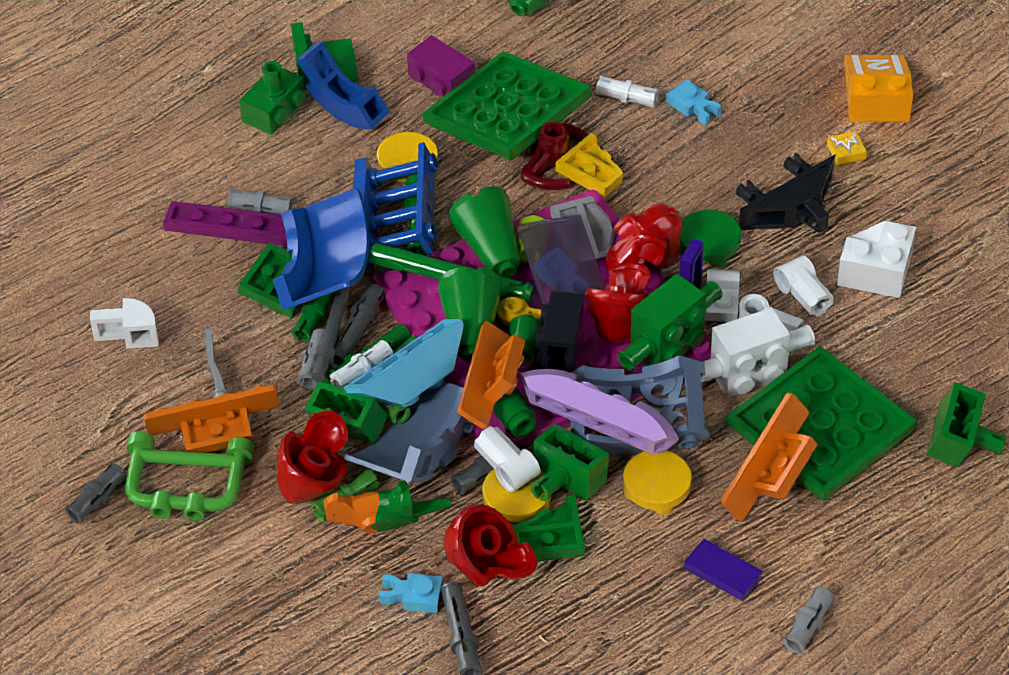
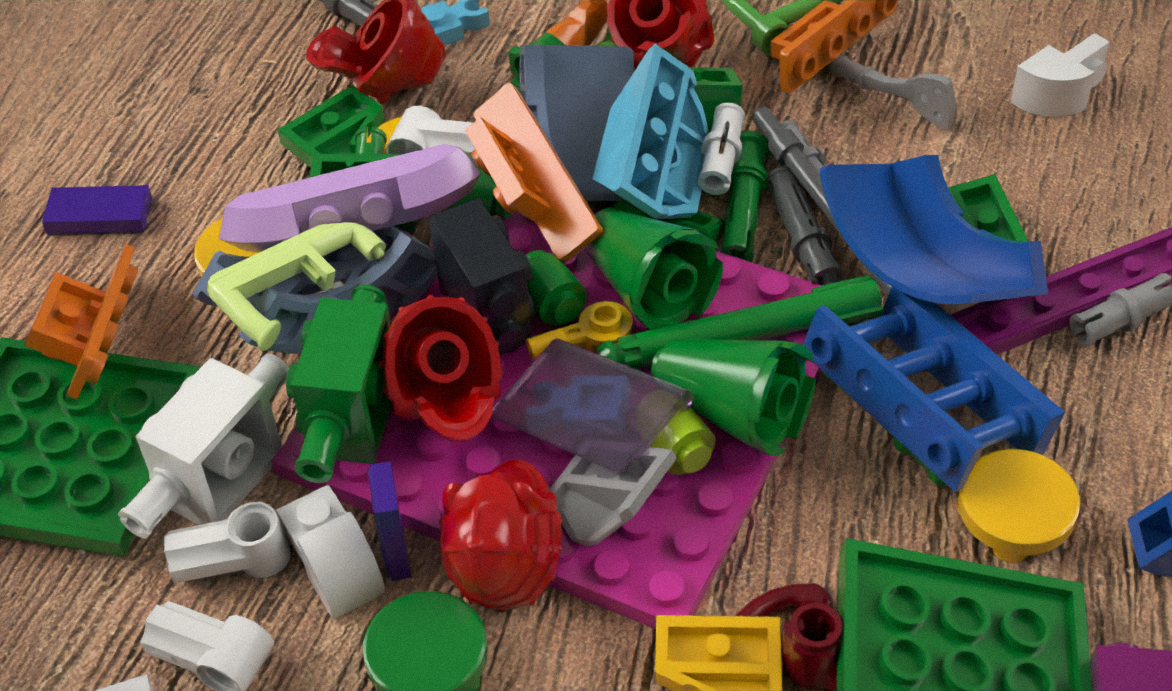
camera: 145 degrees right, 0 degrees up
none -> yellowish green piece [207,222,386,351]

